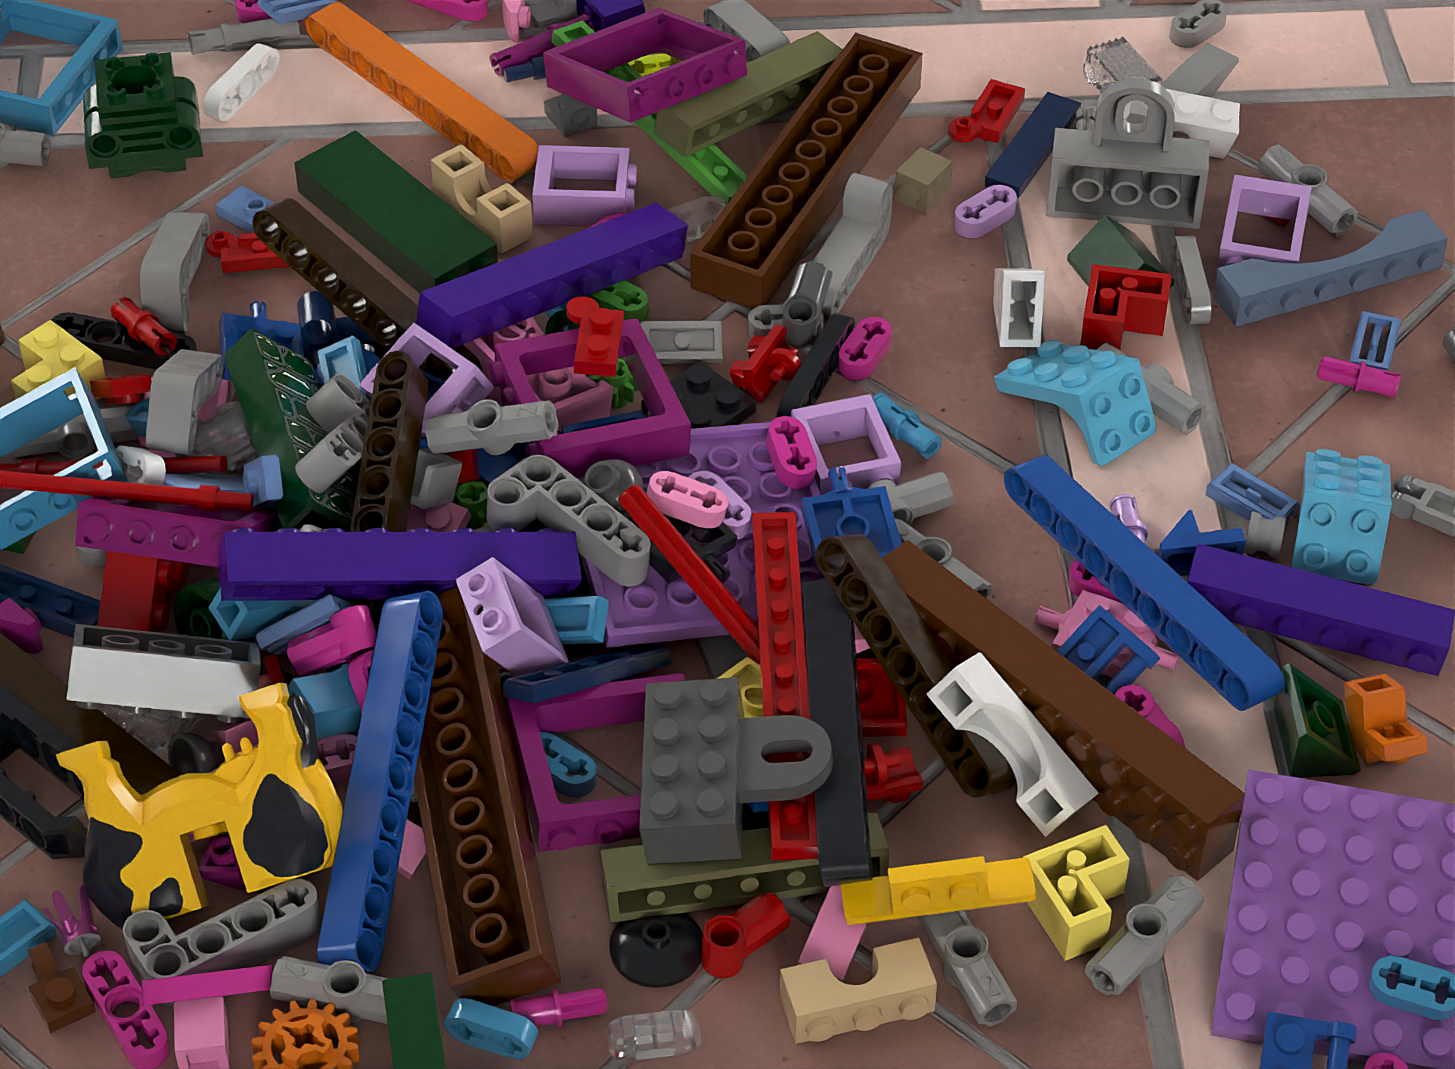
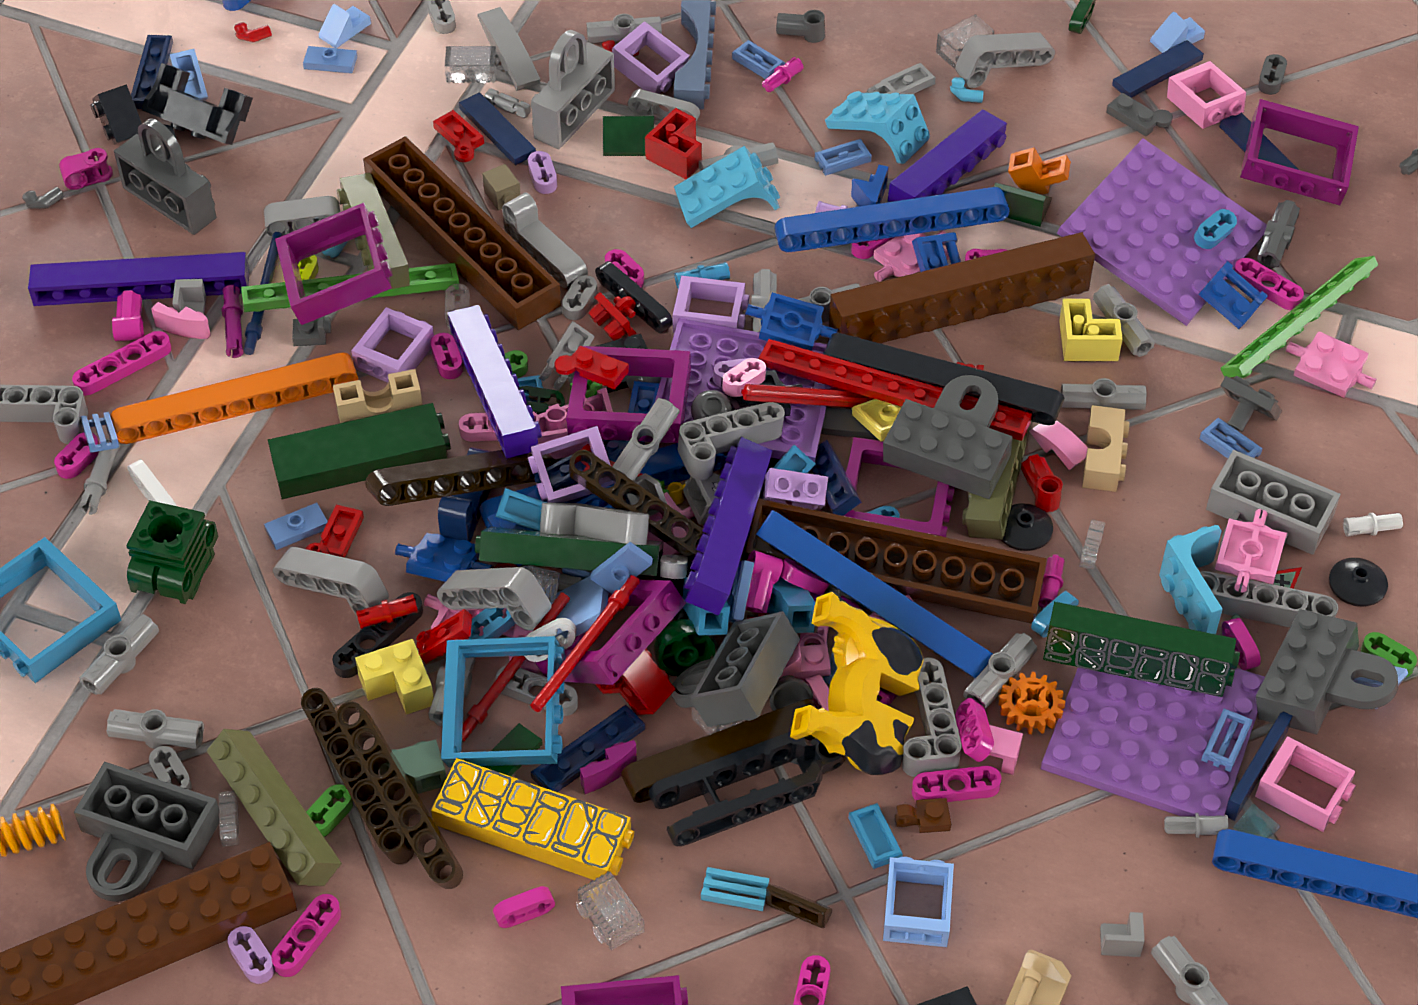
camera: 65 degrees left, 5 degrees up
flat silver piece [43,884,101,957] -> none
dark pink beam [766,416,817,489] -> none
dark grey piece [782,261,833,346] -> none
dark brown beam [816,533,1016,798] -> none
yellow bracket [841,856,1036,925] -> none
white arch [927,652,1099,837] -> none
white slope [993,268,1045,347] -> none
white arch [1124,89,1240,159] -> none
light grey wheel [1244,512,1286,559] -> none

